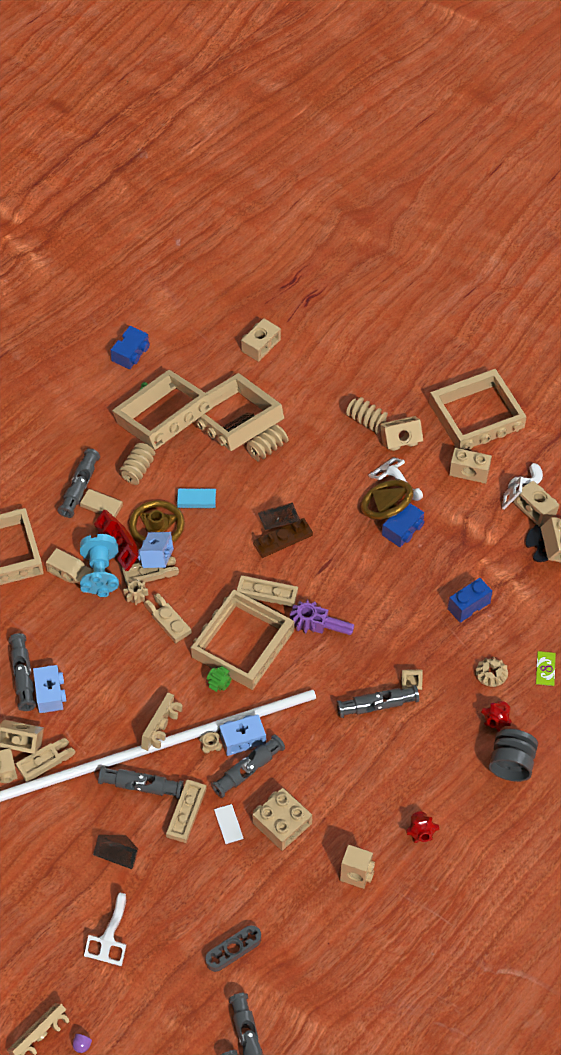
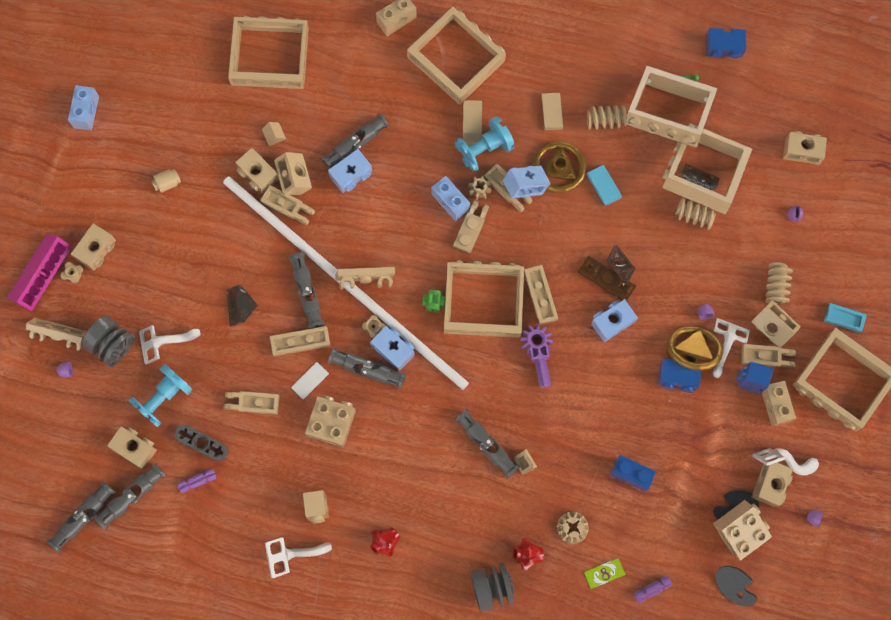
camera: 60 degrees right, 20 degrees up
dark grey piece [58,449,100,518] -> none
red slope [94,510,139,571] -> none
none -> dark grey wheel [82,315,135,367]
none -> tan brick [107,426,157,470]
none -> medium azure piece [129,364,193,427]
none -> medium lavender axle [178,469,216,493]
none -> tan hinge [223,391,280,415]
none -> white piece [265,537,332,578]
none -> light blue brick [431,176,470,222]
none -> light blue brick [591,299,638,342]
none -> medium lavender hinge [698,304,715,320]
none -> blue brick [736,362,774,394]
none -> tan hinge [741,344,796,368]
none -> medium lavender hinge [787,206,804,222]
none -> medium azure tile [823,303,867,333]

